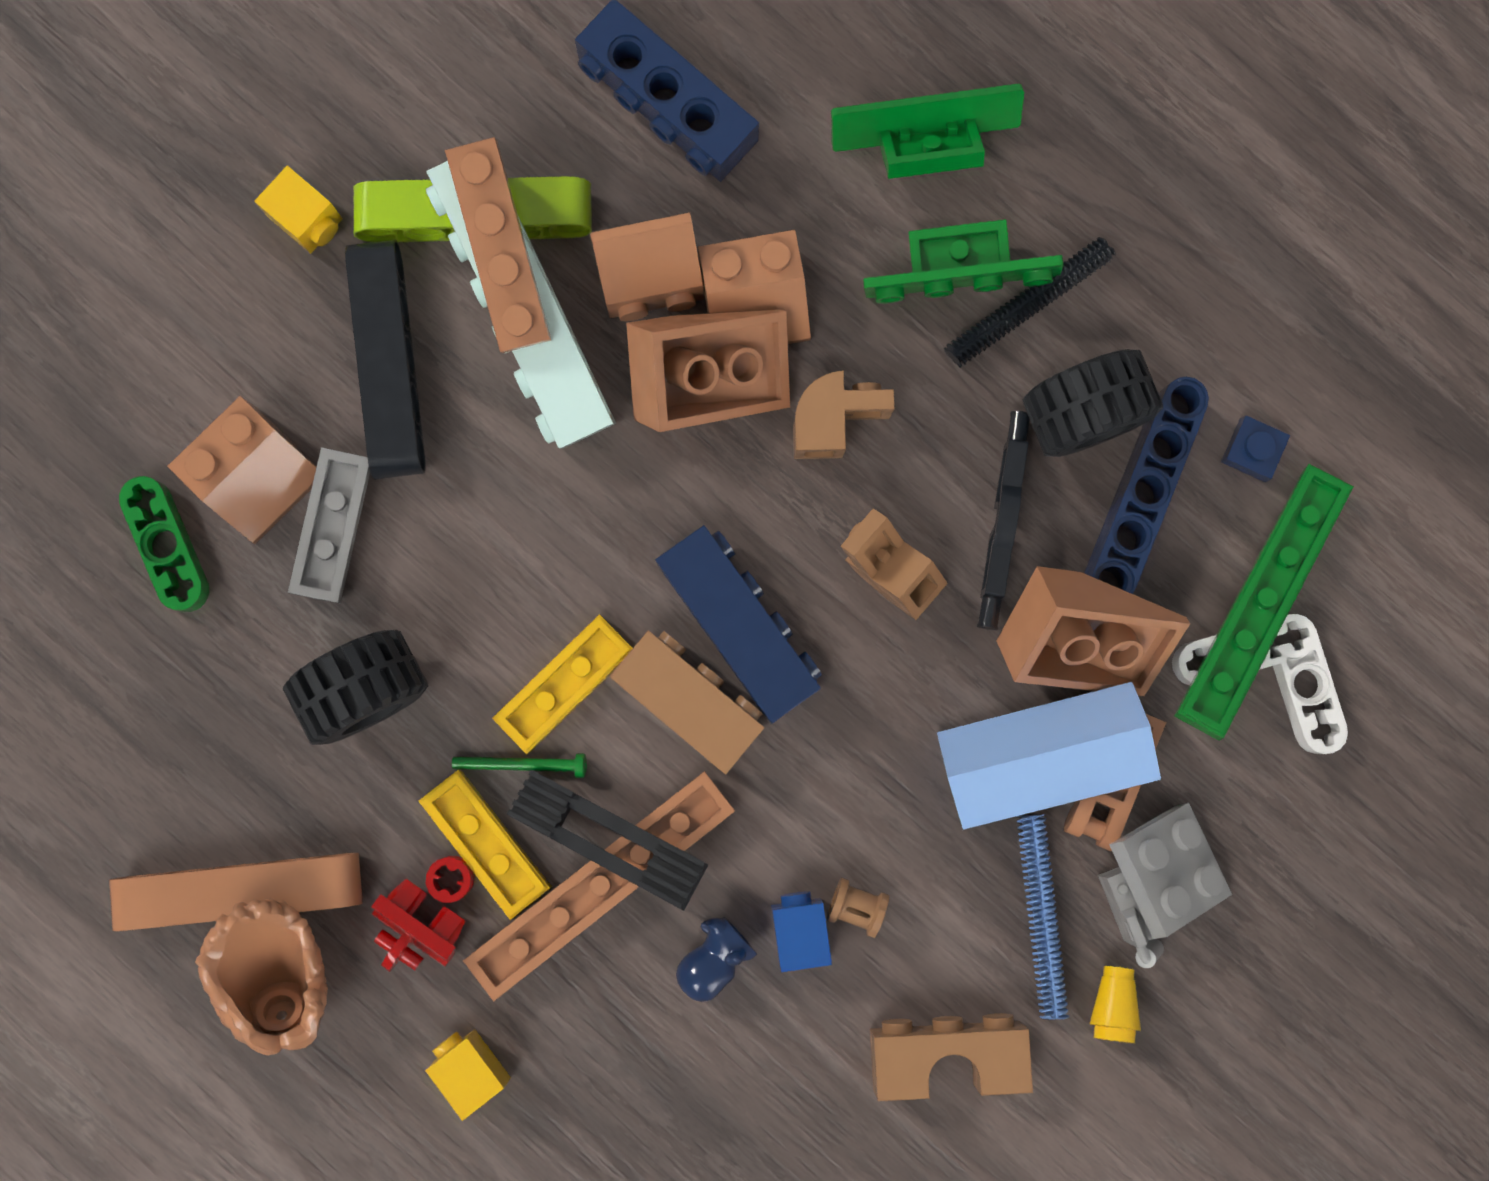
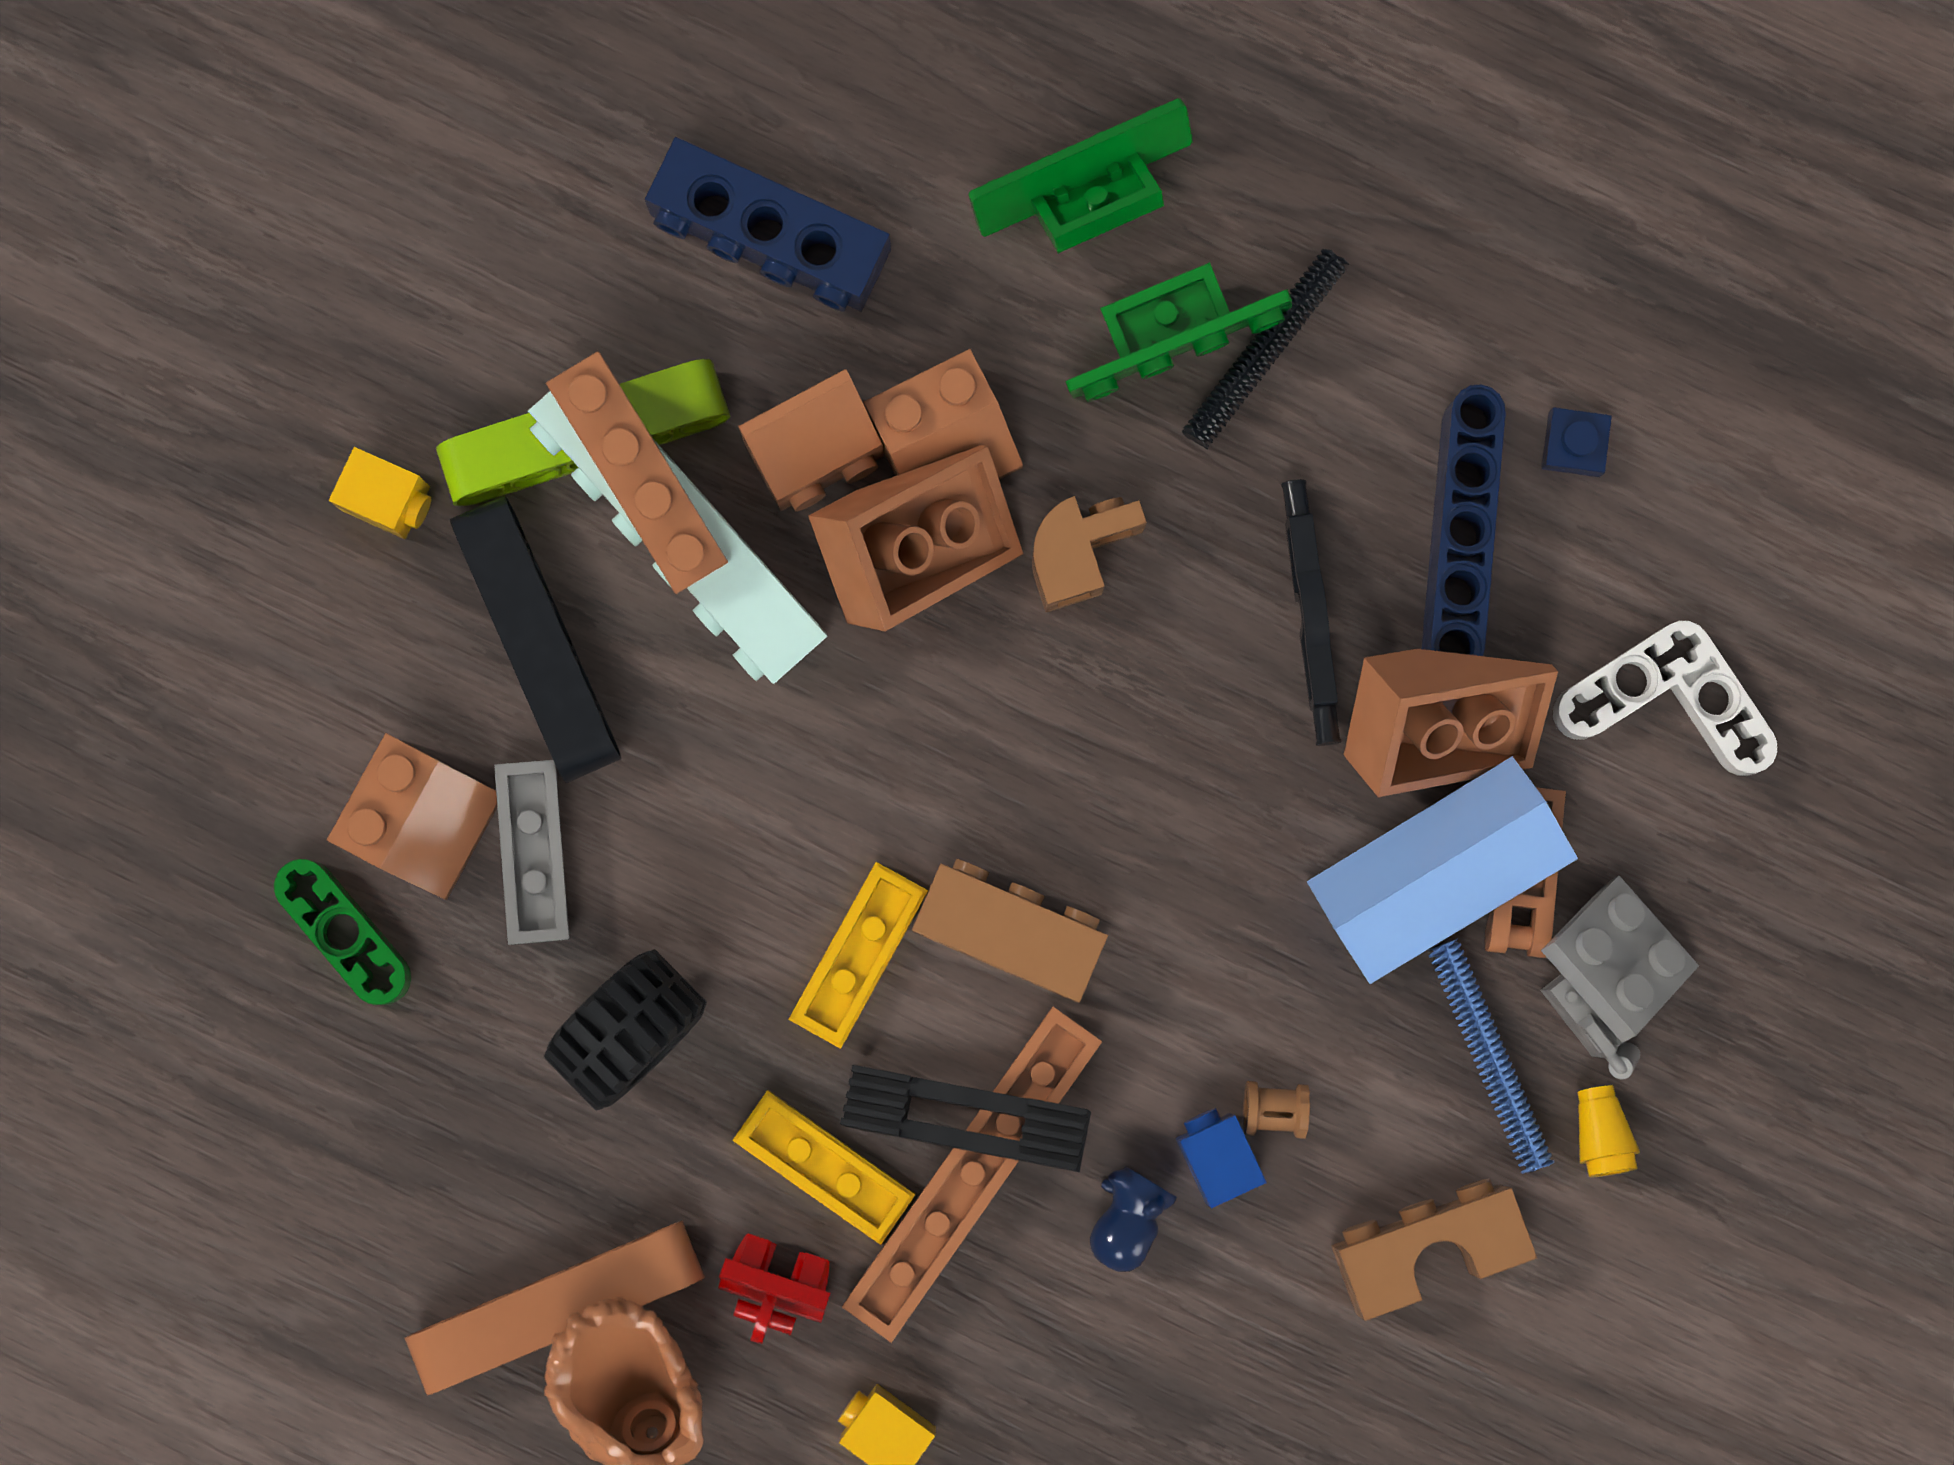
camera: 15 degrees left, 0 degrees up
red bush [425,856,475,903] -> none
green piece [452,753,587,778] -> none
dark blue brick [655,525,822,724] -> none
medium nougat brick [840,508,948,620] -> none
black tyre [1022,349,1164,457] -> none
green tile [1174,464,1354,741] -> none

